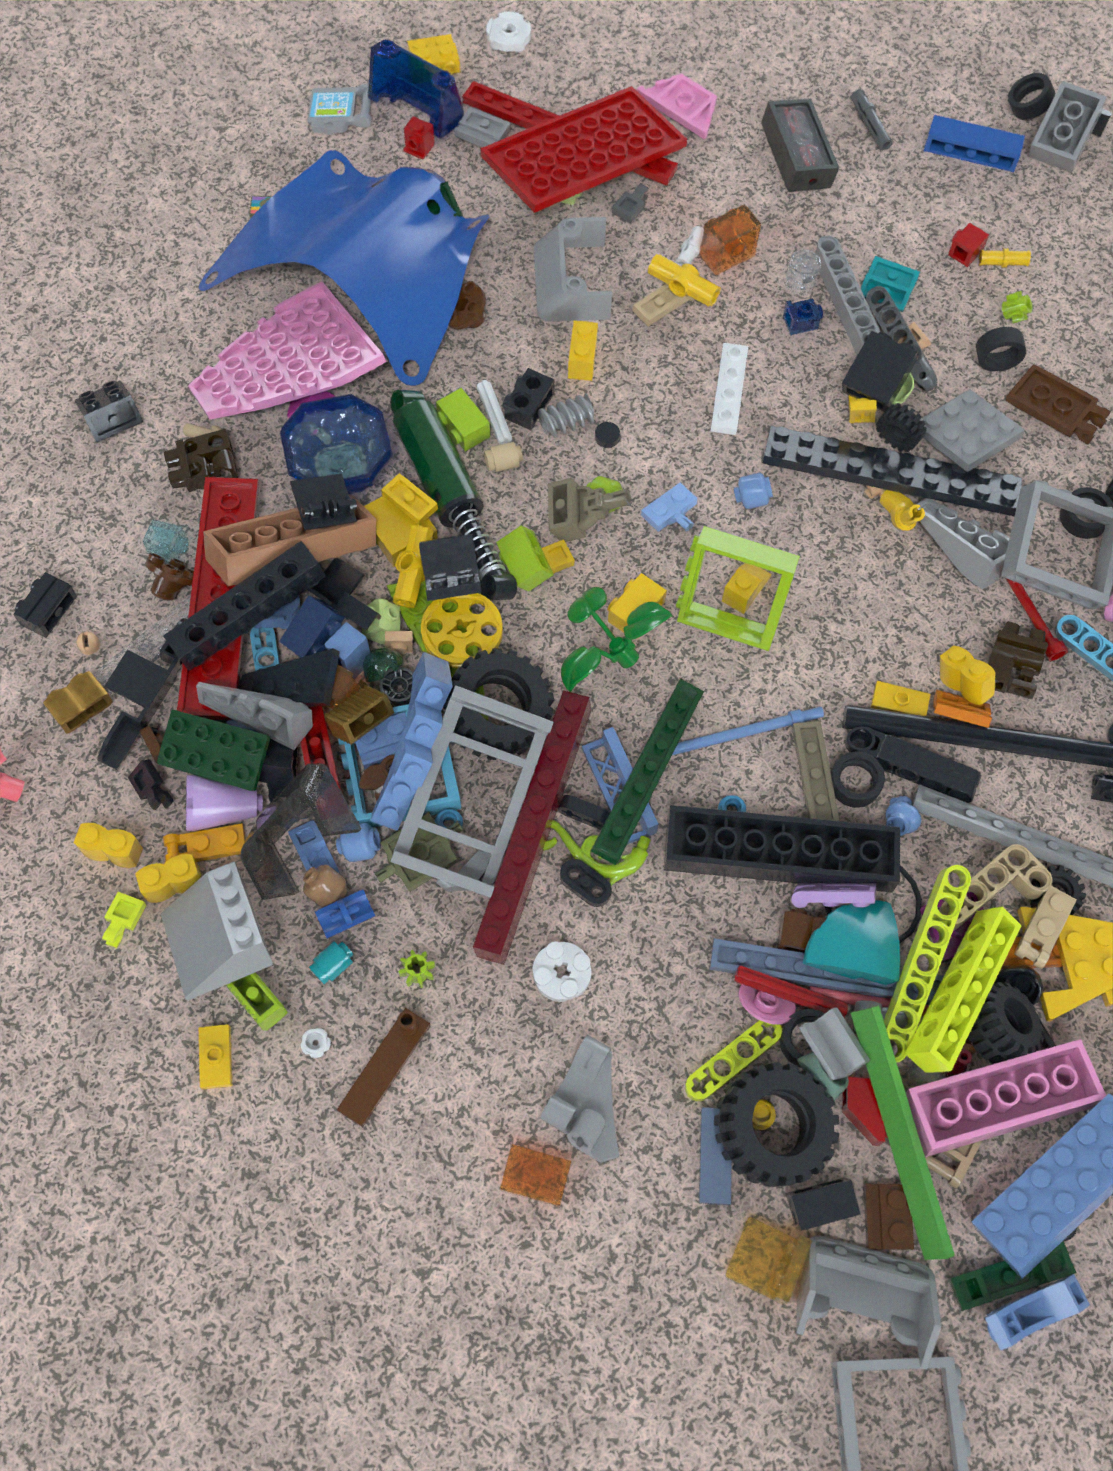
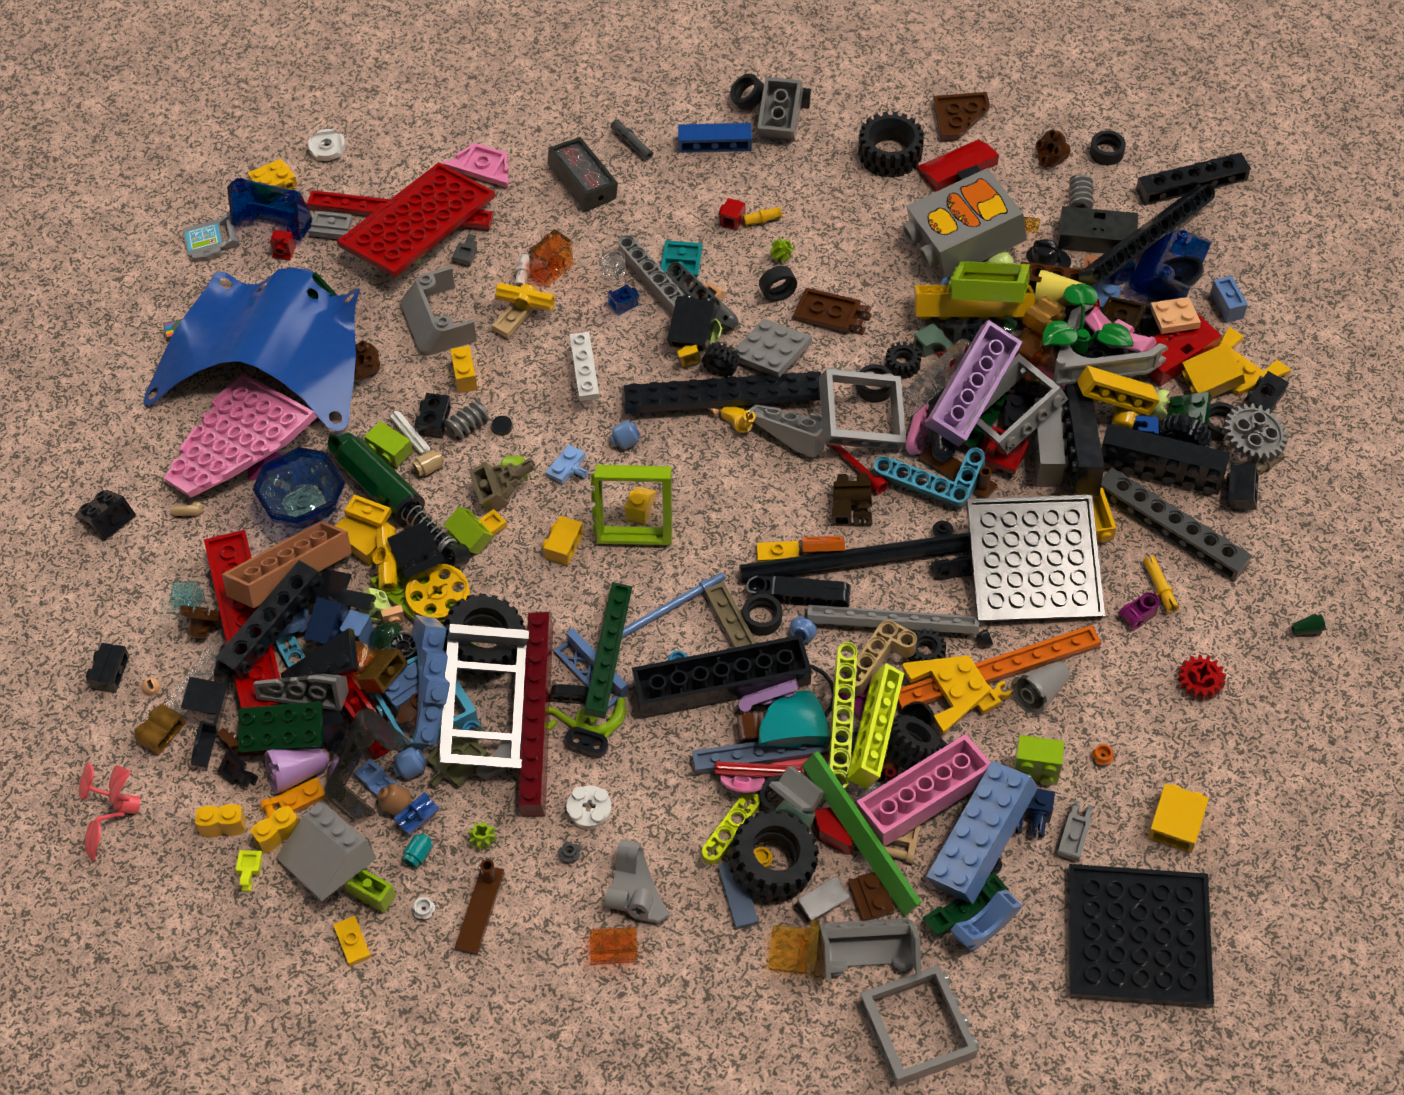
camera: 15 degrees left, 10 degrees down
dark brown hips [163,429,238,492] -> none
black hinge [290,473,357,531] -> none
green plant [561,587,673,692] -> none
yellow brick [940,645,995,706] -> none
tan plate [1014,886,1077,969] -> none
none -> dark grey plate [558,842,581,863]

